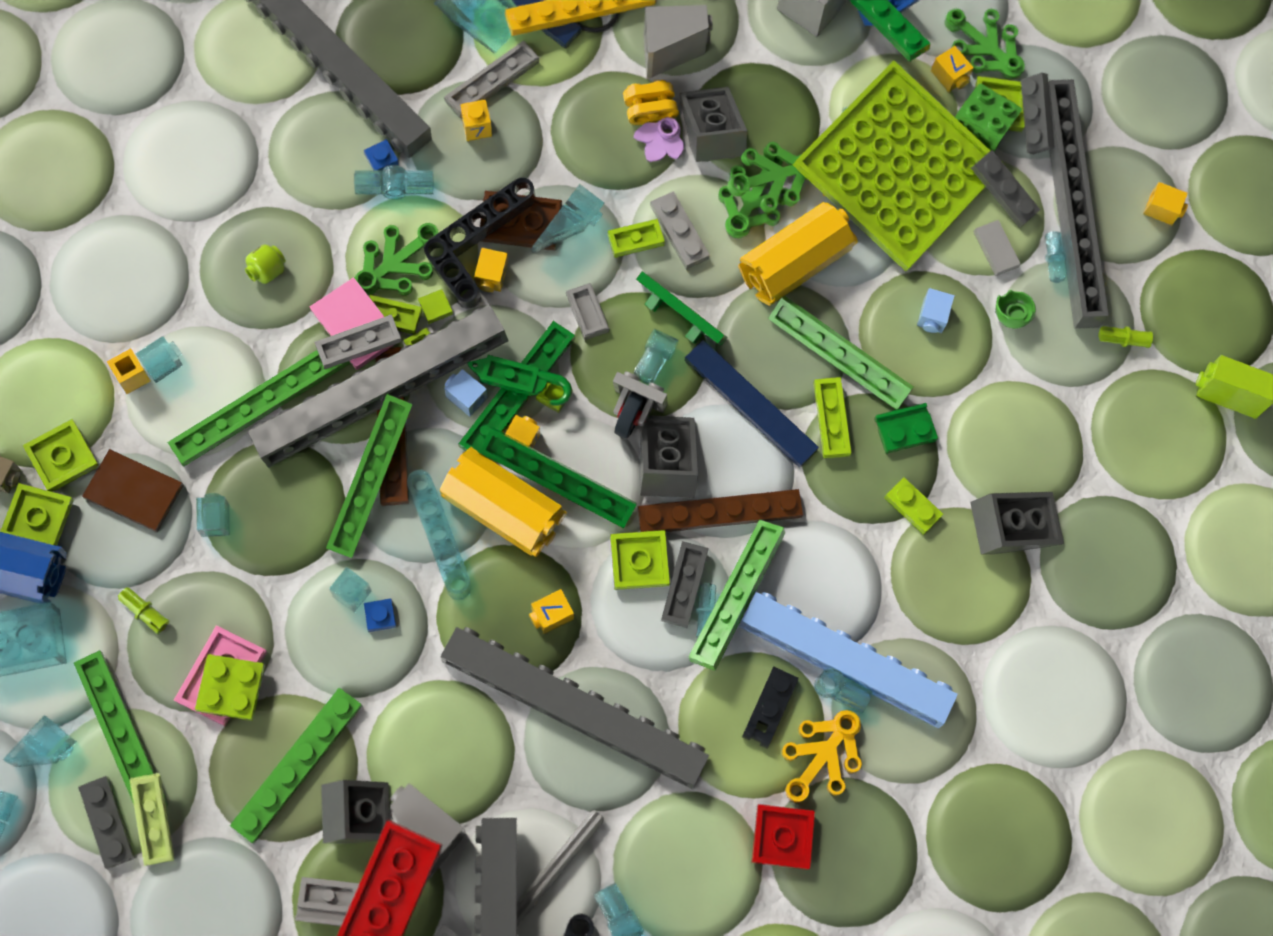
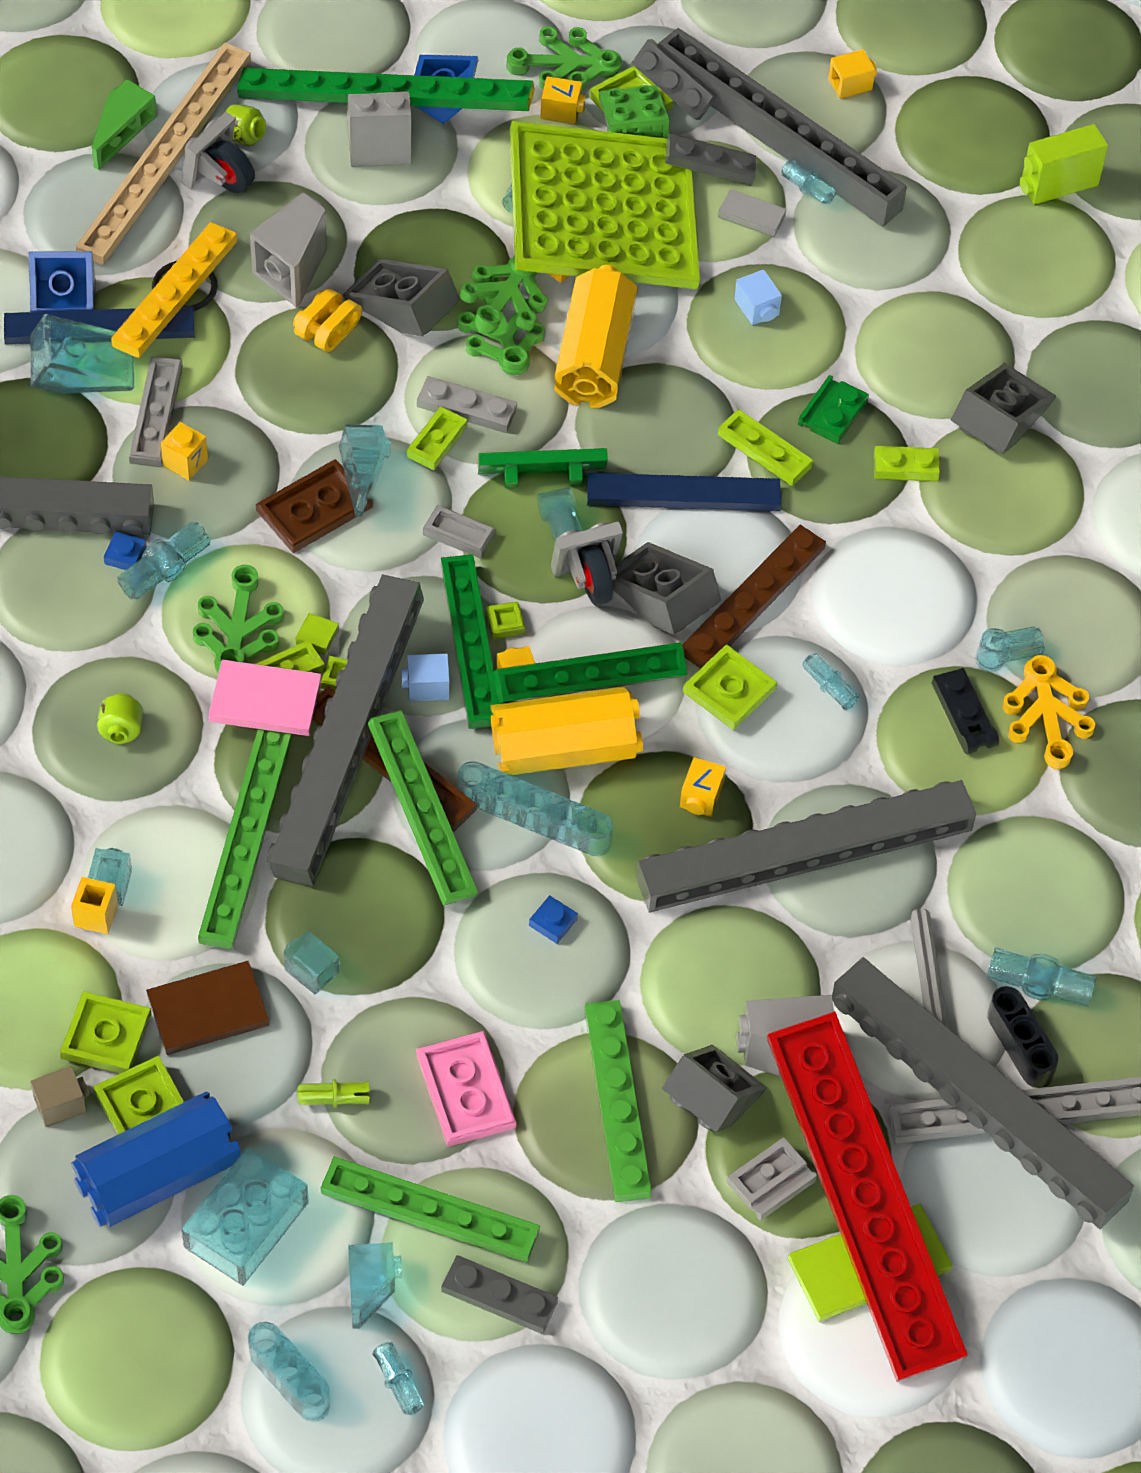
camera: 40 degrees left, 15 degrees down
yellowish green tile [130,773,175,866] -> none
lime plate [195,654,265,721] -> none
light grey plate [314,314,402,369] -> none
clear light blue brick [329,567,372,612] -> none
black beam [424,177,536,309] -> none
green plate [467,355,572,406] -> none
yellow brick [474,248,508,292] -> none
lavender plate [634,117,684,162] -> none
dark grey plate [661,541,709,628] -> none
bright green plate [688,520,786,671] -> none
light blue brick [739,592,958,729] -> none
red plate [751,804,815,870] -> none
bright green plate [768,296,914,410] -> none
bright green hair [995,290,1036,329] -> none
lime axle [1098,326,1153,348] -> none

